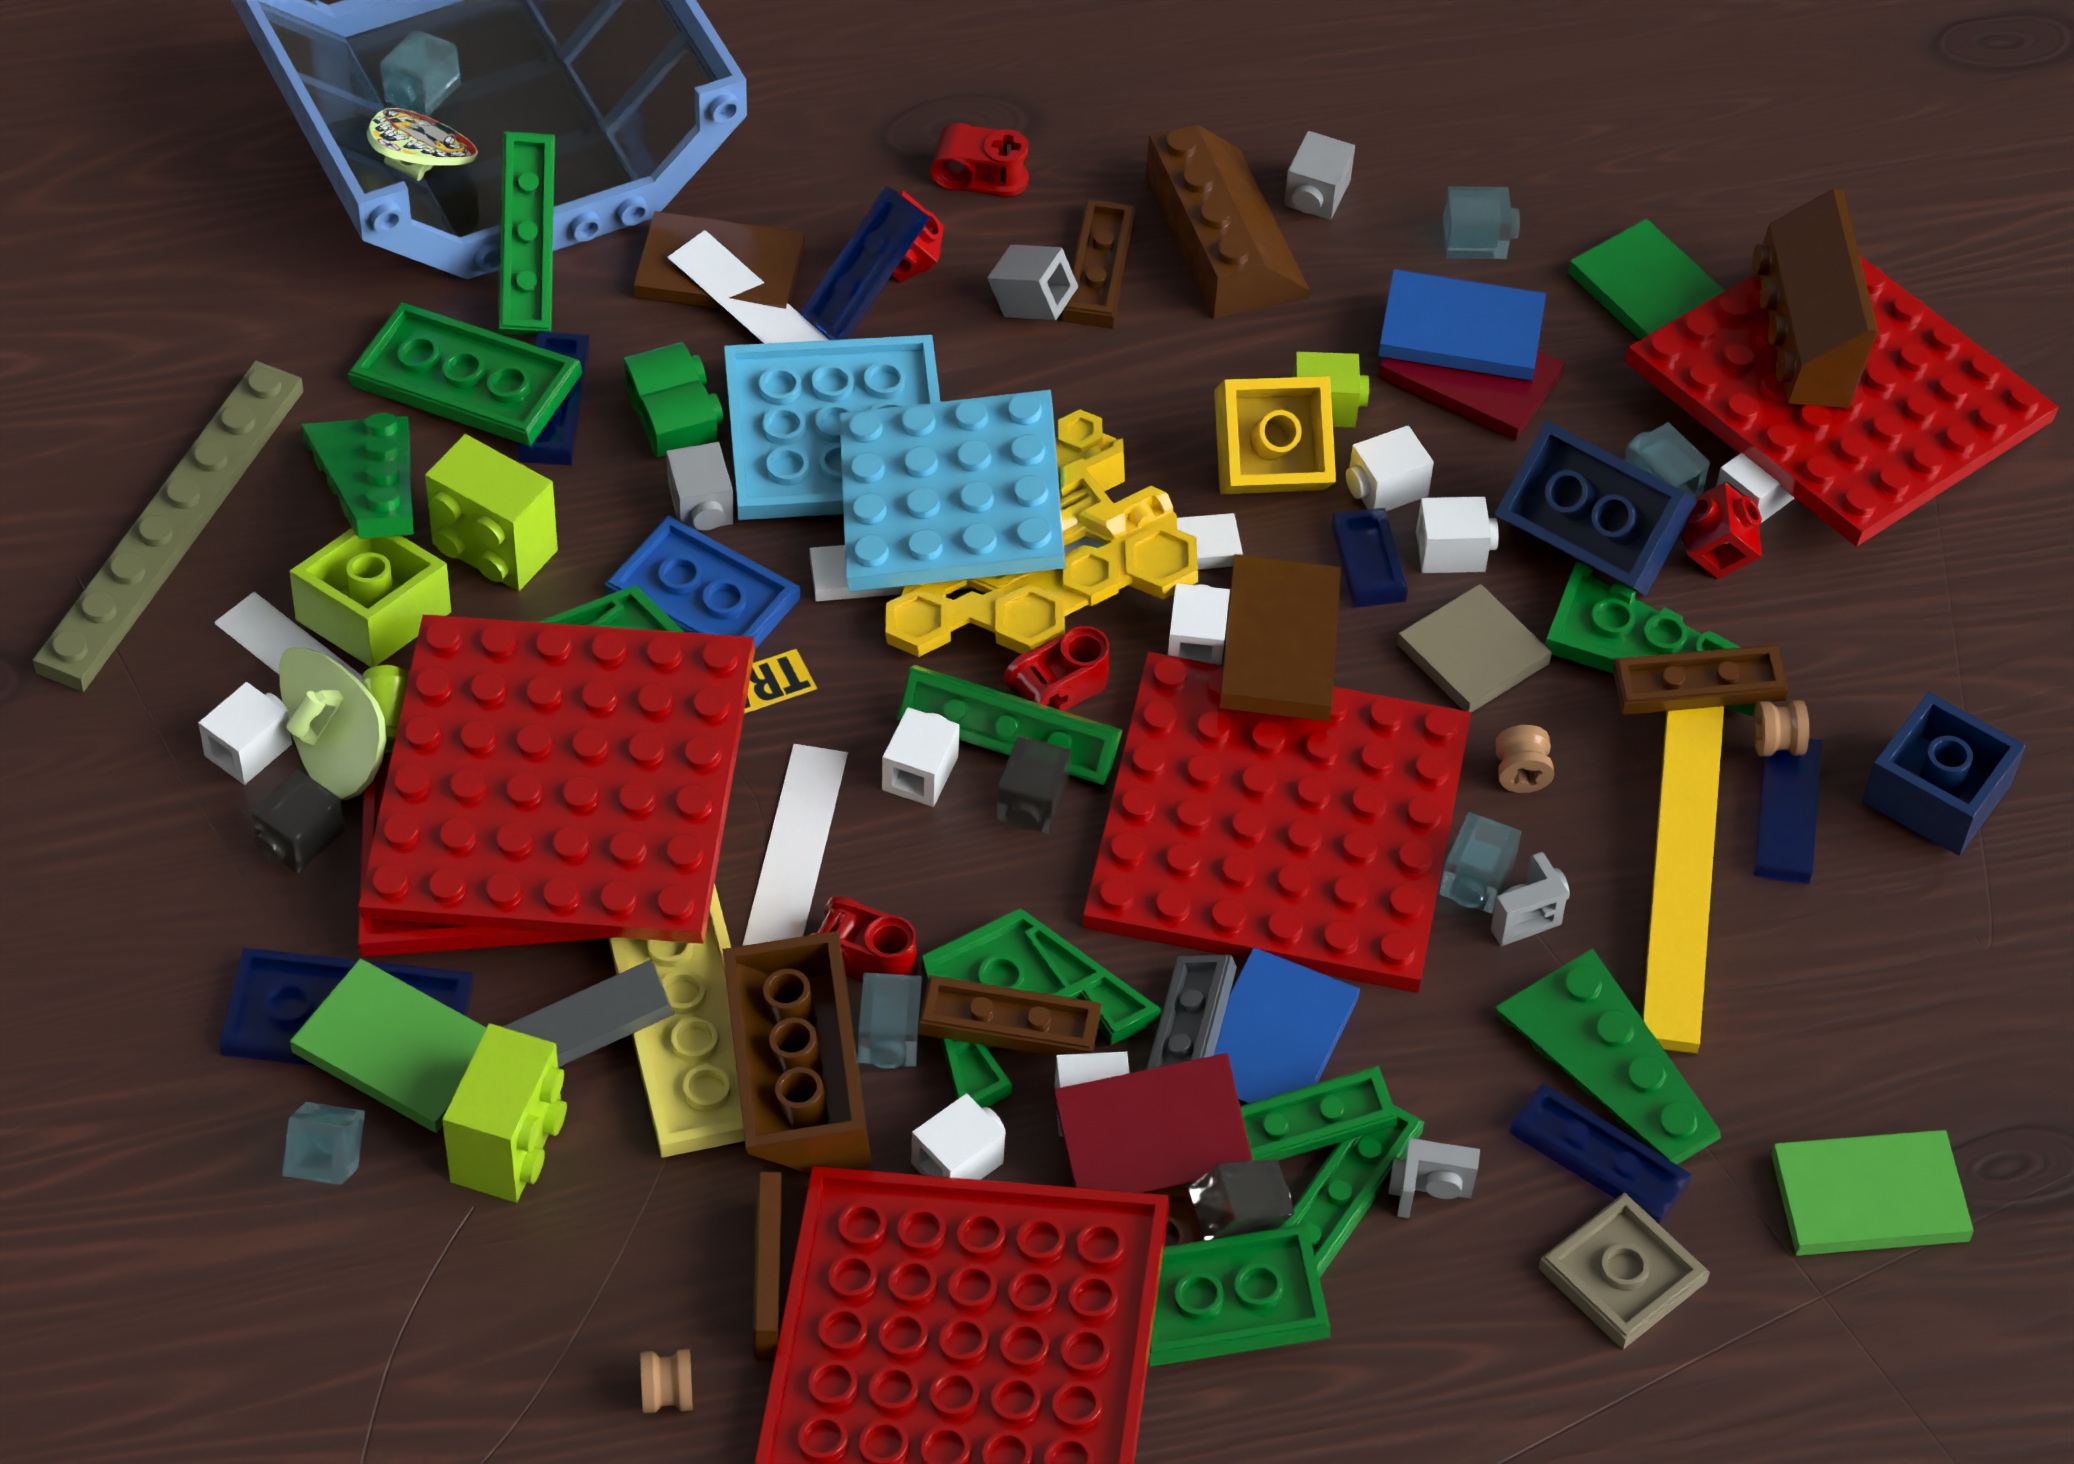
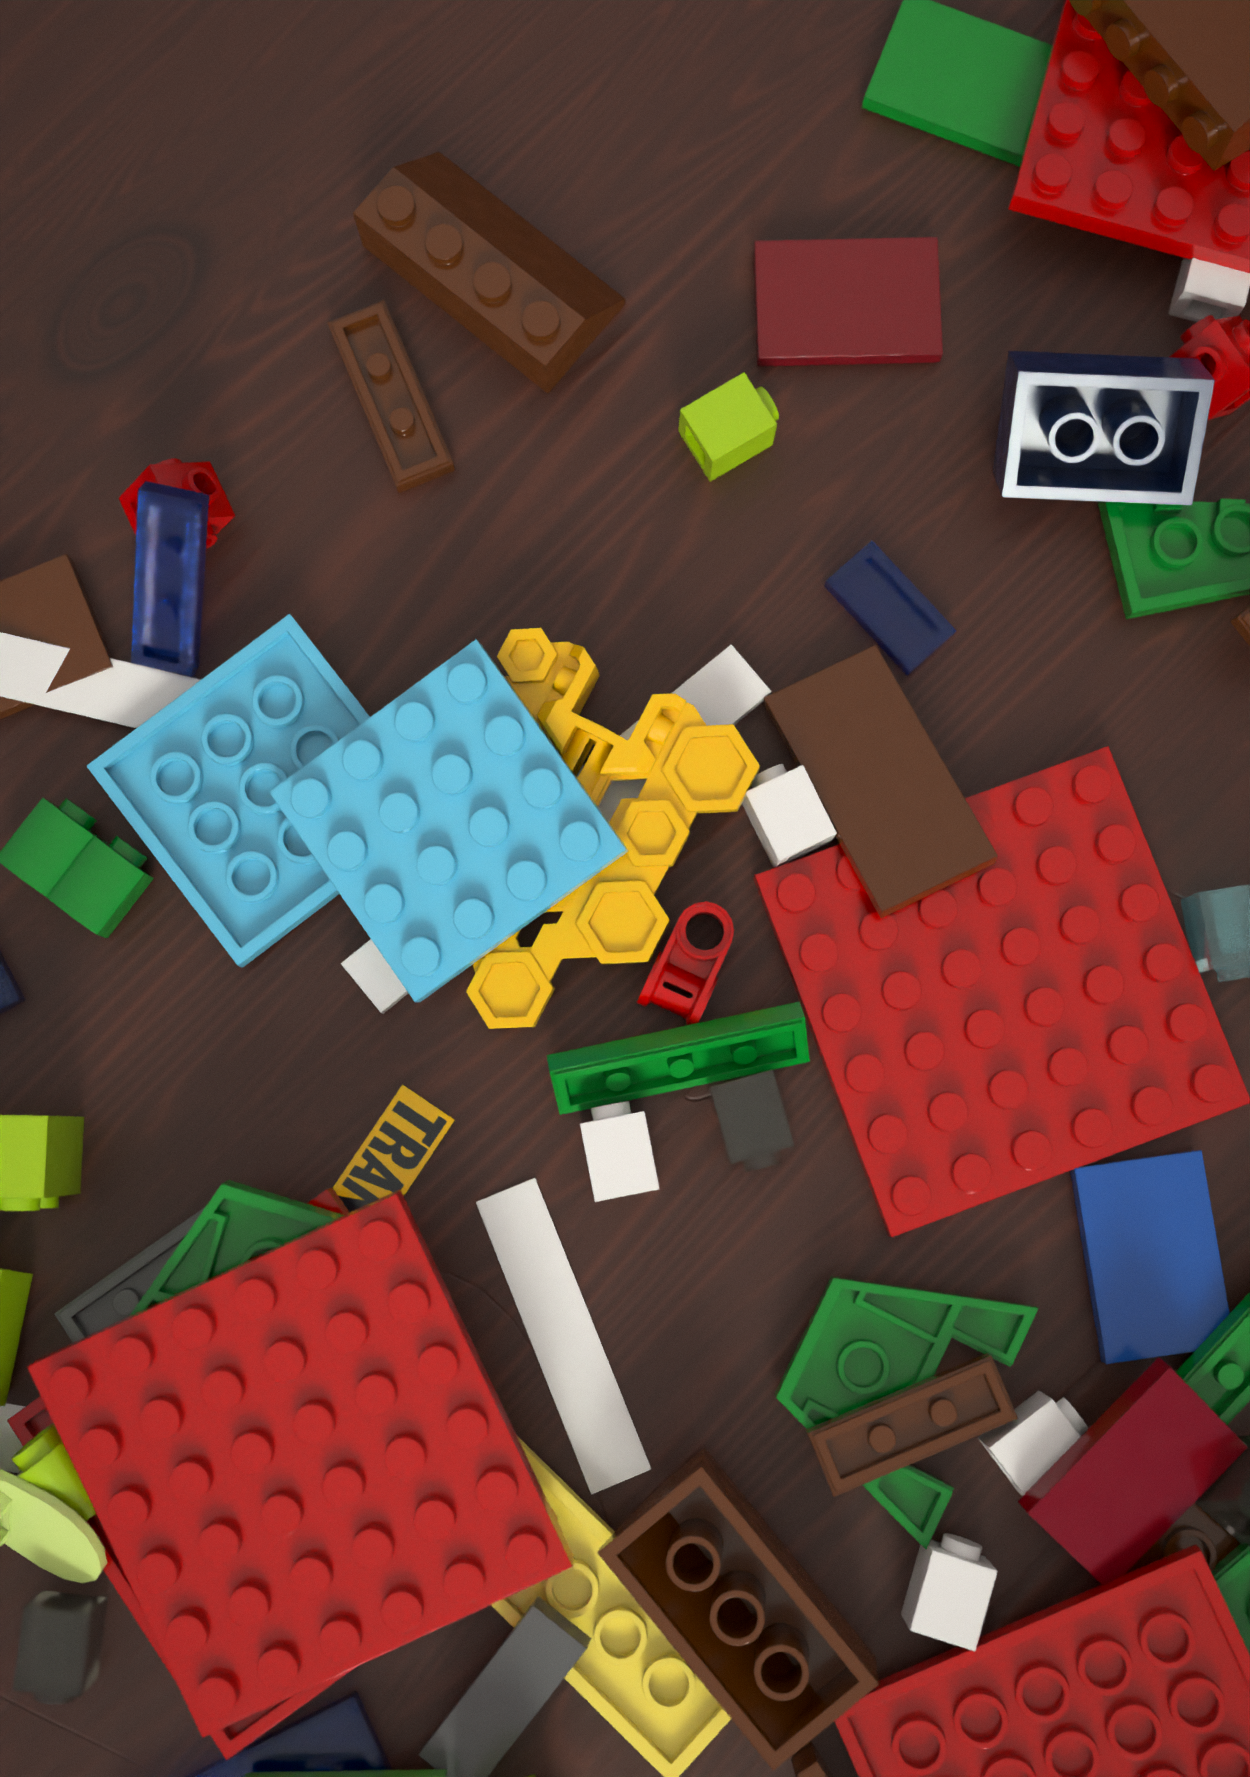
camera: 30 degrees left, 30 degrees up
blue tile [604,515,800,649] -> none
light grey brick [667,442,733,531] -> none
red piece [811,896,918,991] -> none
clear light blue brick [858,973,922,1068] -> none
red piece [930,123,1029,197] -> none
light grey brick [987,245,1078,320] -> none
dark grey tile [1146,955,1237,1070] -> none
yellow brick [1214,376,1336,494] -> none
light grey brick [1284,131,1355,220] -> none
white brick [1346,425,1434,516] -> none
blue tile [1378,269,1546,381] -> none
dark tan tile [1397,584,1552,712] -> none
white brick [1416,497,1498,573] -> none
clear light blue brick [1442,186,1520,259] -> none
medium nougat wheel [1494,725,1555,793] -> none
clear light blue brick [1625,422,1710,498] -> none

